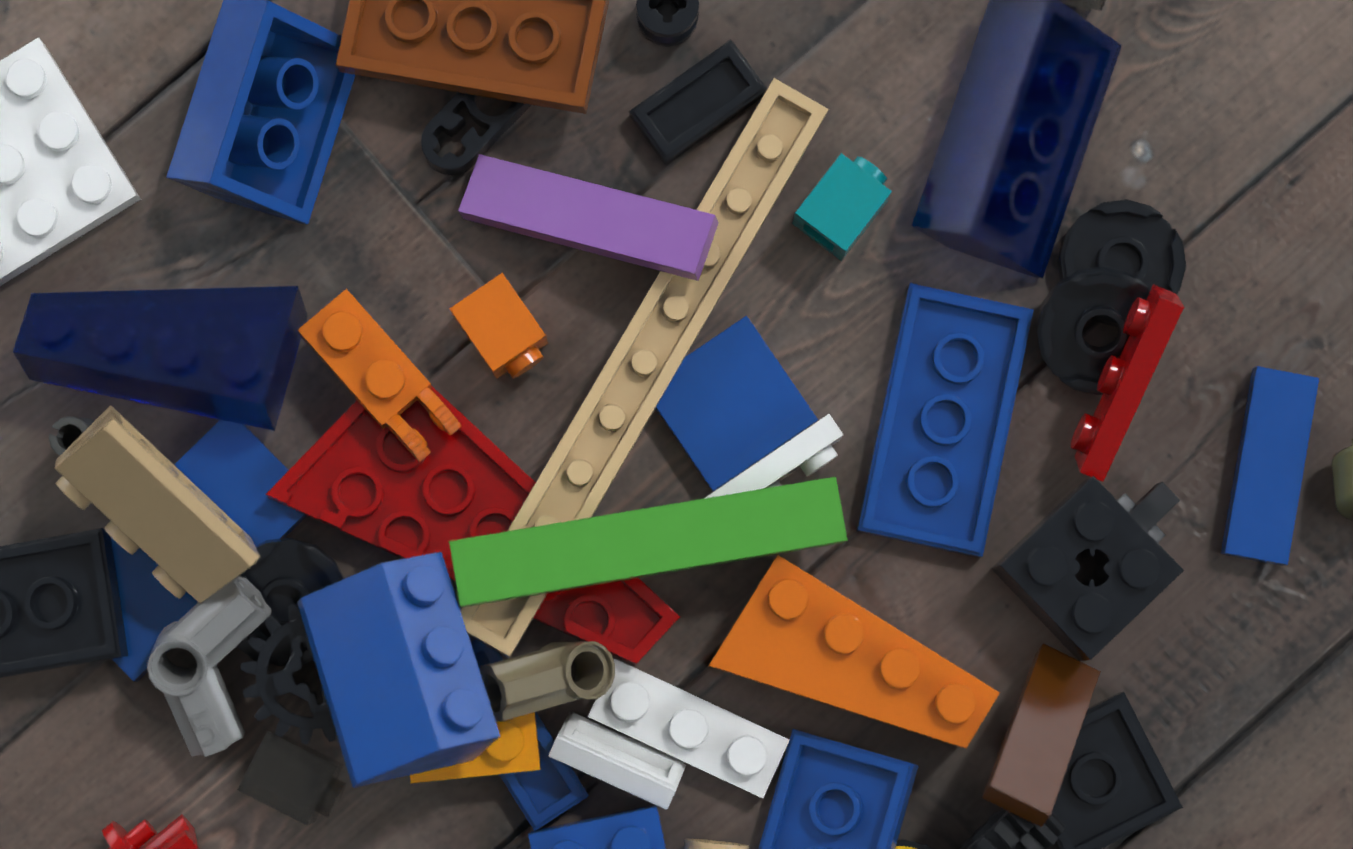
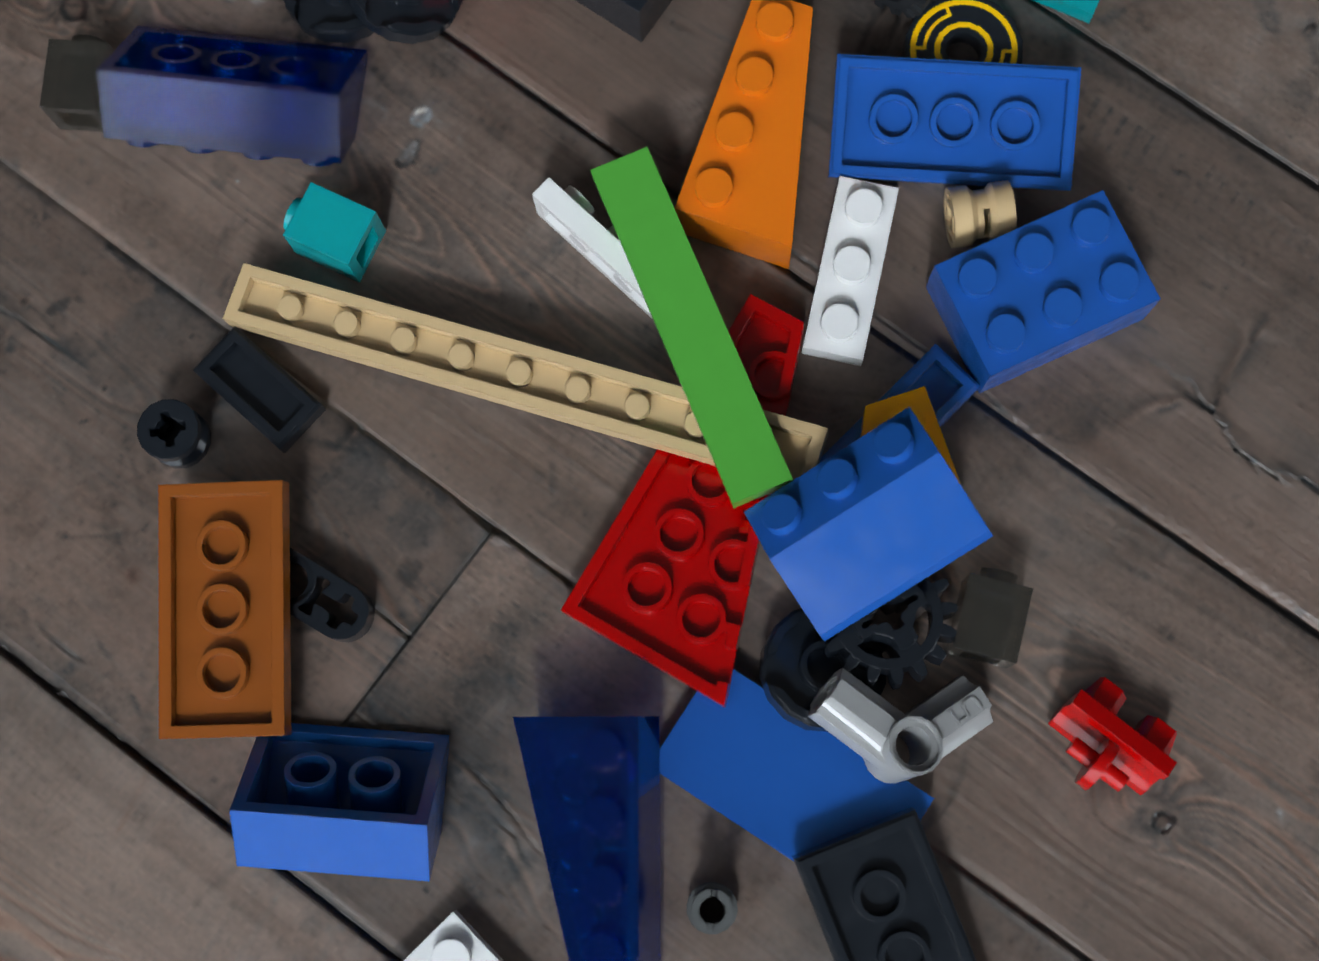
camera: 90 degrees left, 5 degrees down
tan slope [55,405,260,603] -> none
orange hinge [298,288,461,462] -> none
orange brick [449,273,548,379] -> none
medium lavender tile [458,154,719,281] -> none
dark tan piece [480,641,615,722] -> none
white tile [548,712,686,810] -> none
blue tile [655,315,818,492] -> none
blue tile [856,283,1033,558] -> none

